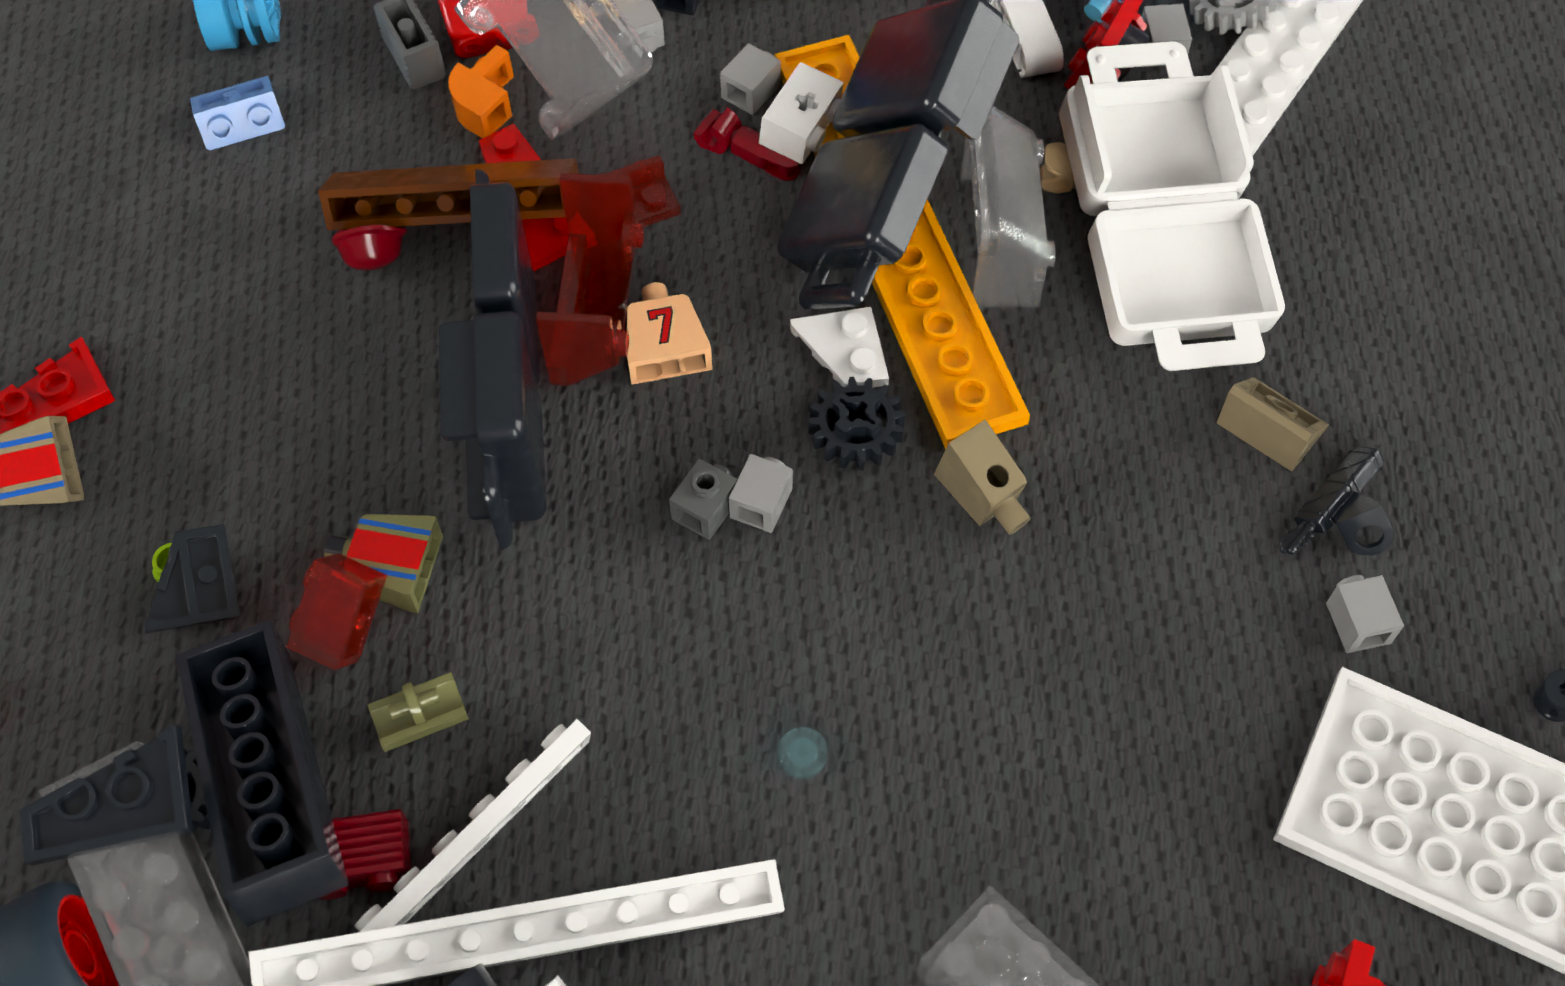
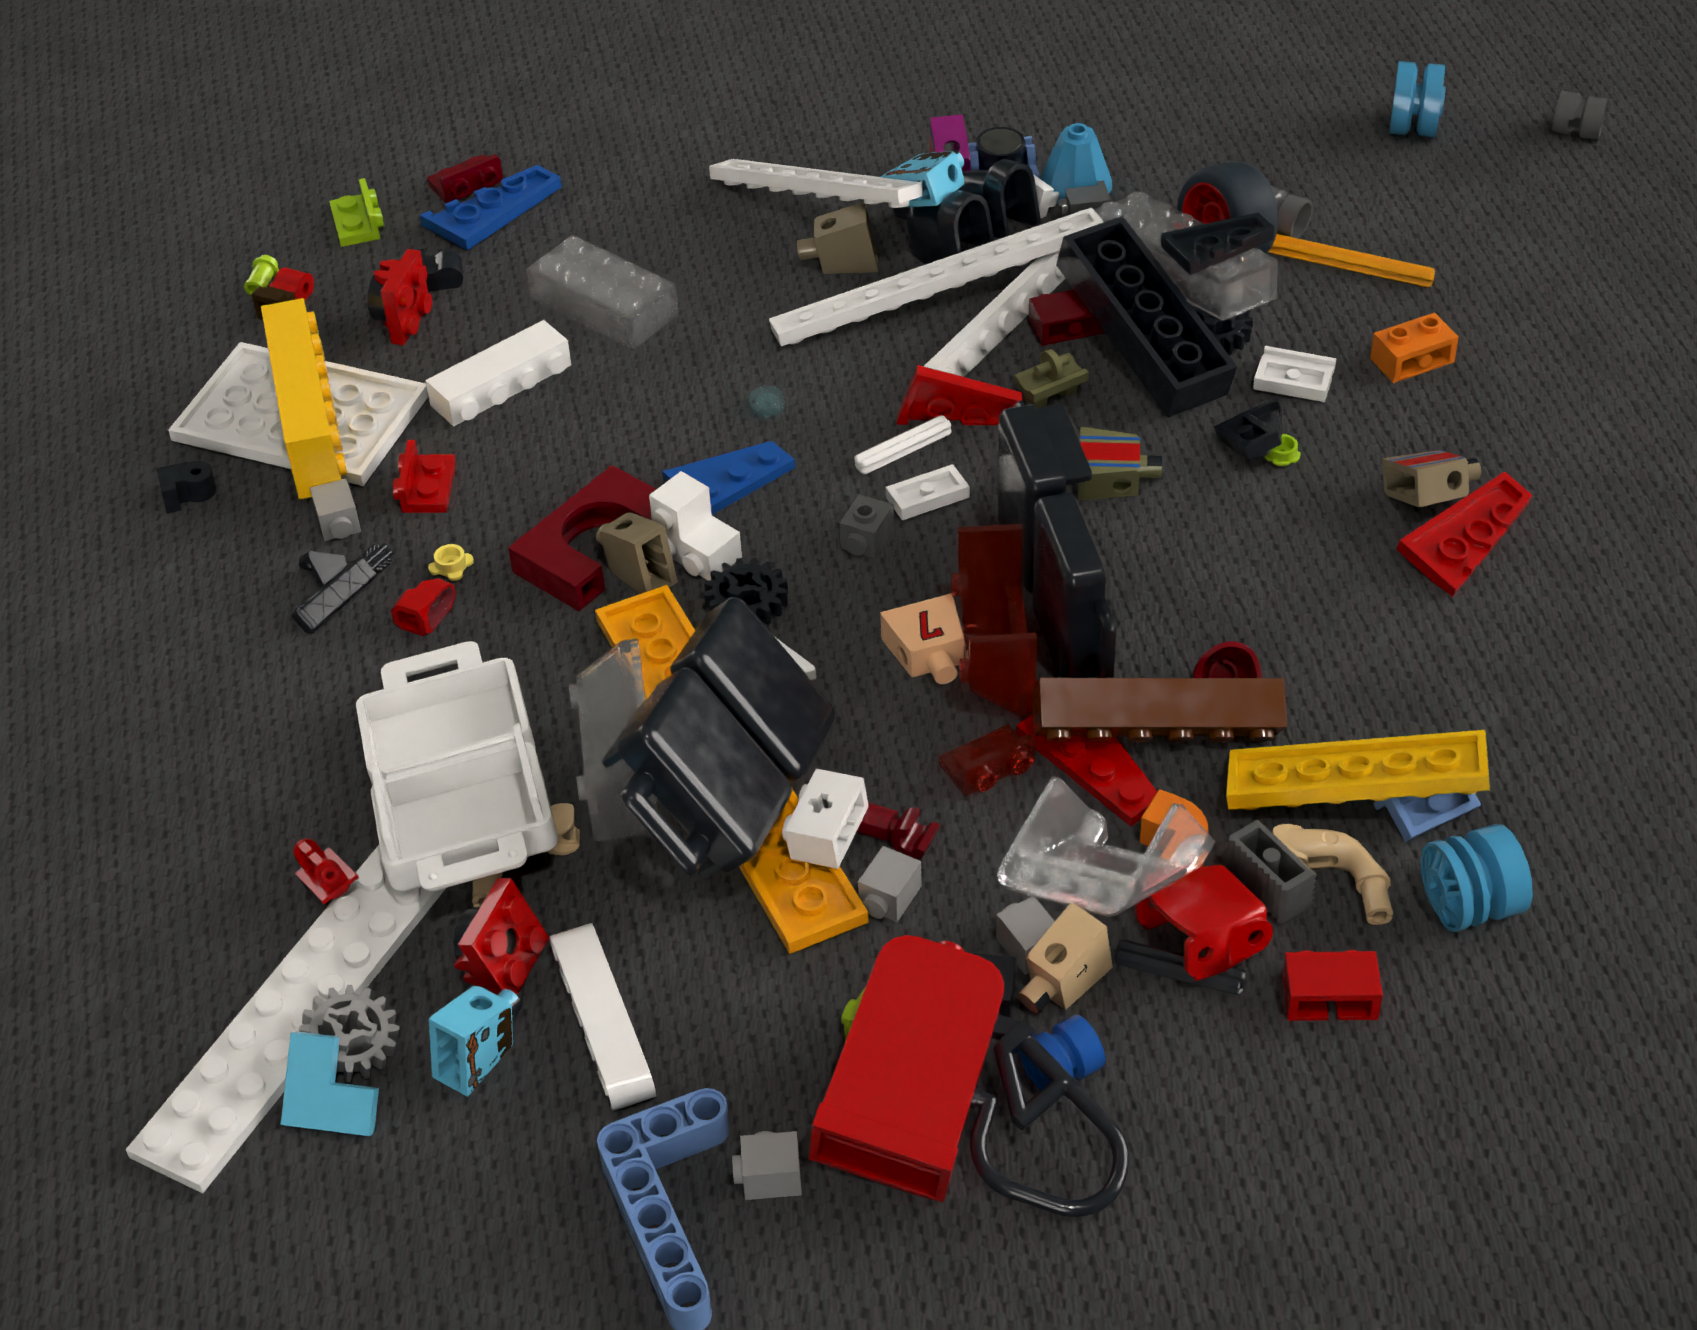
camera: 175 degrees right, 15 degrees down
clear red brick [286,553,387,670] -> none
light grey brick [729,454,793,533] -> none
light grey brick [1142,4,1192,67] -> none
dark tan slope [1216,377,1329,472] -> none
none -> yellow brick [261,298,348,499]
none -> red hinge [293,838,359,904]
none -> red rock [391,578,456,636]
none -> red bracket [393,440,456,513]
none -> white brick [425,320,571,426]
none -> light yellow plate [428,544,474,581]
none -> dark red arch [508,465,657,612]
none -> white brick [649,471,742,580]
none -> blue wing [662,441,795,515]
none -> white axle [854,415,951,475]
none -> white plate [886,464,970,521]
none -> red wing [896,365,1022,425]
none -> yellow plate [1226,730,1490,810]
none -> white plate [1253,346,1336,402]
none -> tan piece [1272,824,1393,925]

